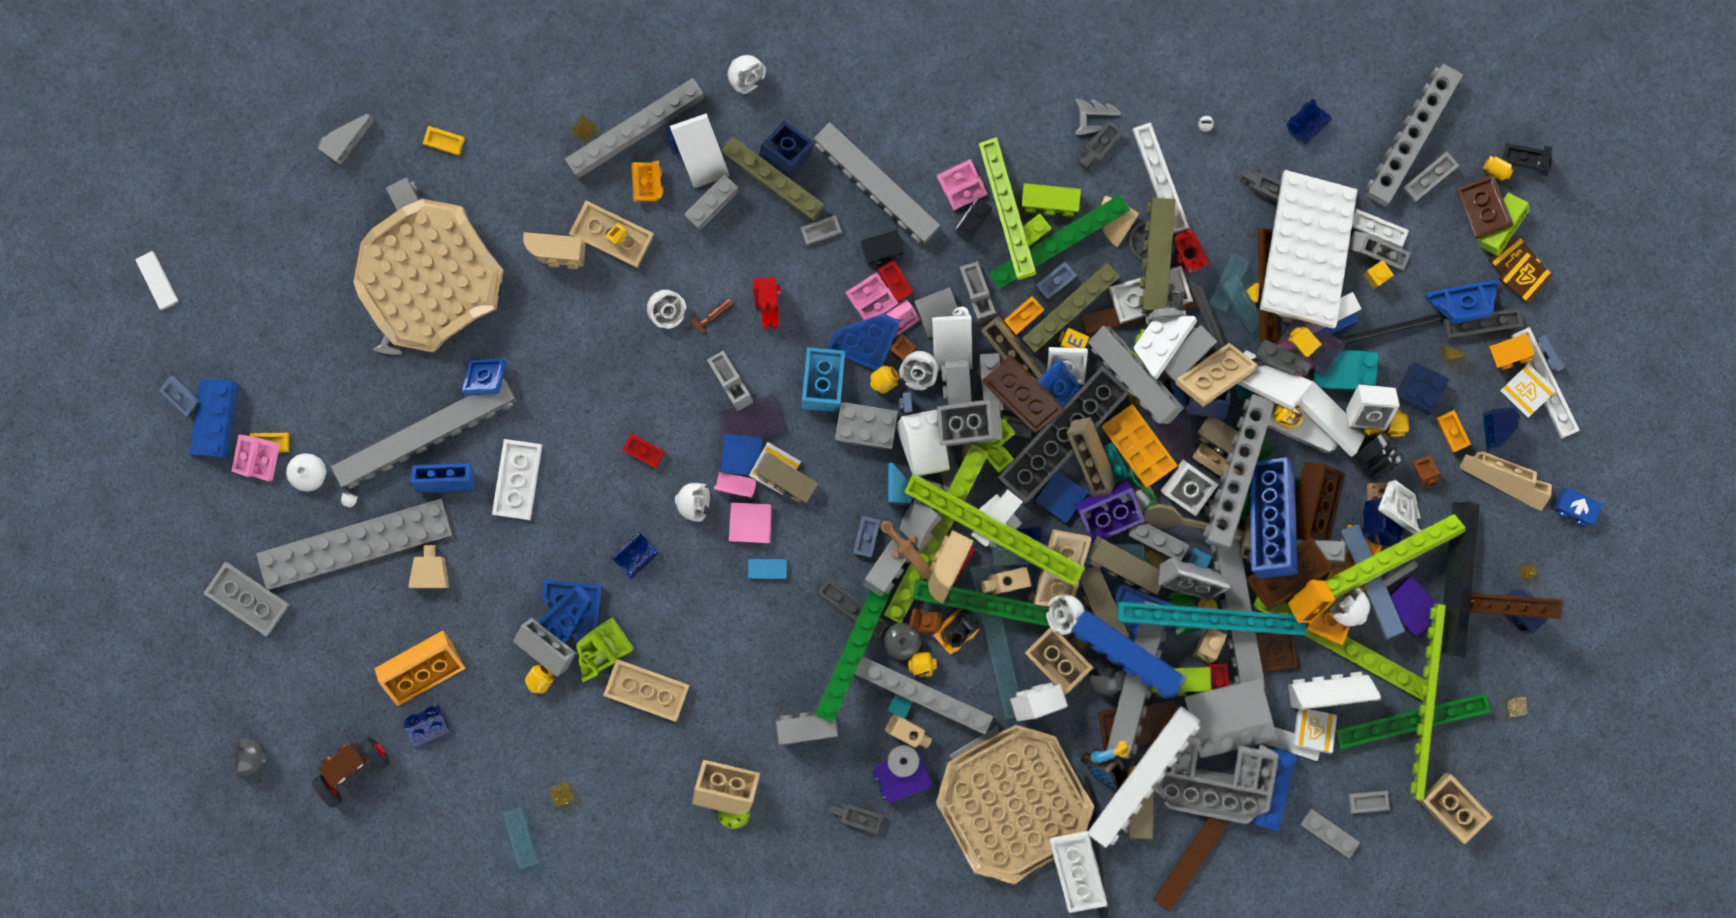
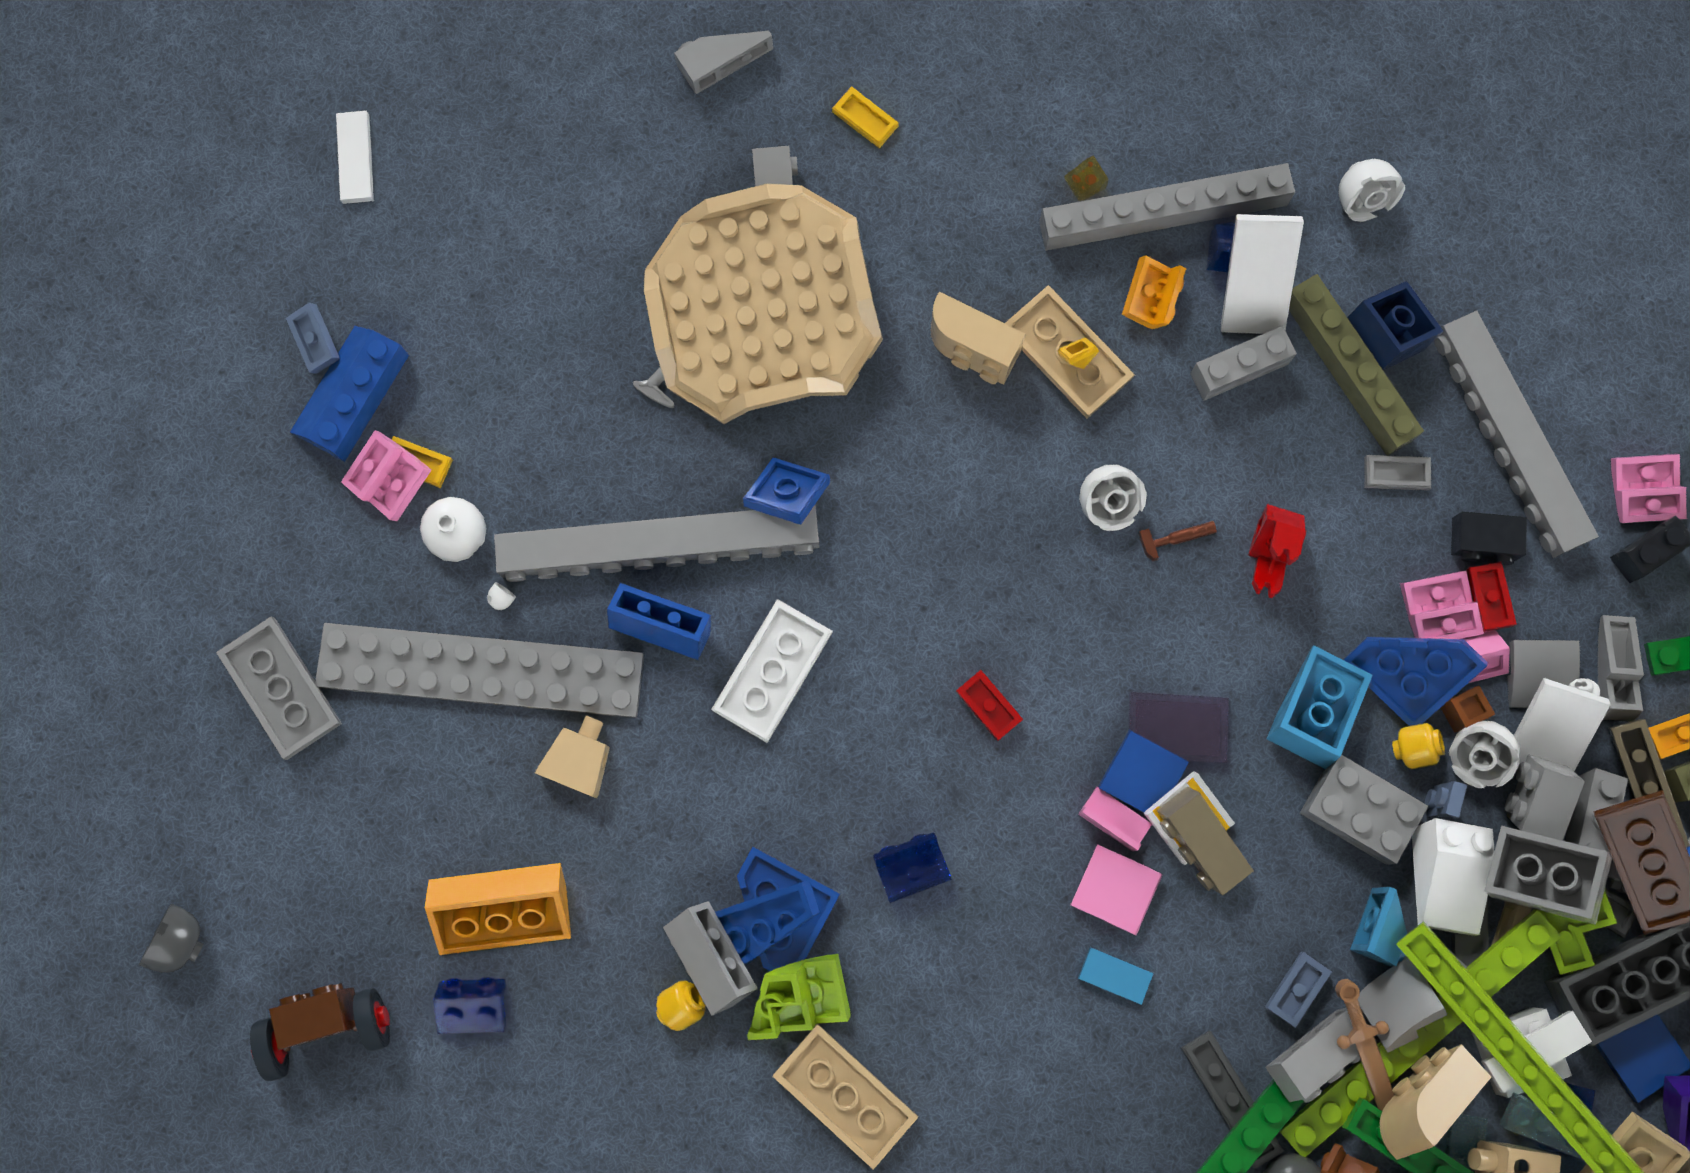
camera: 25 degrees right, 5 degrees down
white cylinder [675,483,710,522] -> none
light grey slope [707,351,754,412] -> none

